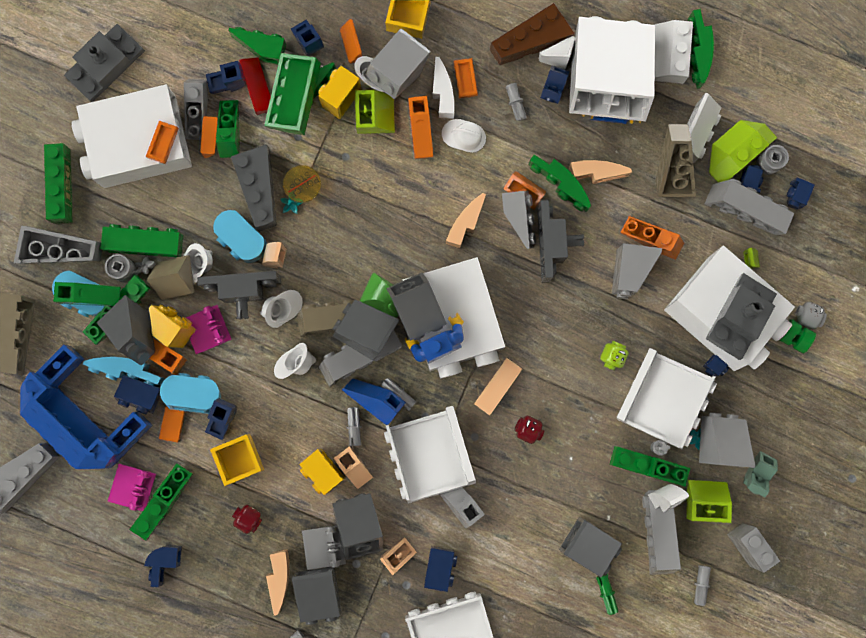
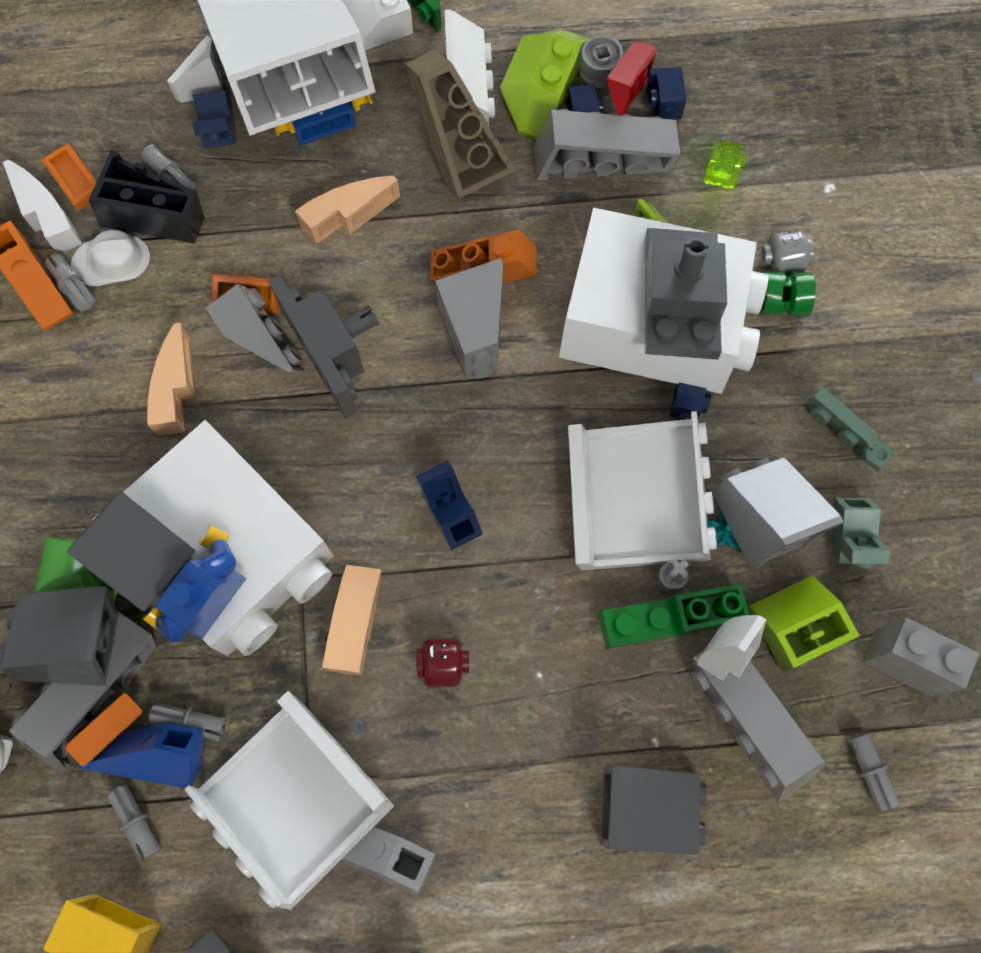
camera: 25 degrees left, 10 degrees down
light nougat slope [333,446,373,489] -> none
reddish brown wedge [490,3,575,65] -> none
green slope [528,155,591,212] -> none
green axle [596,574,619,615] -> none
lime head [600,341,629,371] -> none
none -> light grey axle [44,254,95,312]
none -> orange slope [64,693,142,767]
none -> black wedge [89,149,205,244]
none -> dark blue brick [416,461,483,550]
none -> red slope [607,41,657,116]
none -> clear neon green slope [704,138,747,189]
none -> sand green hinge [806,388,895,470]

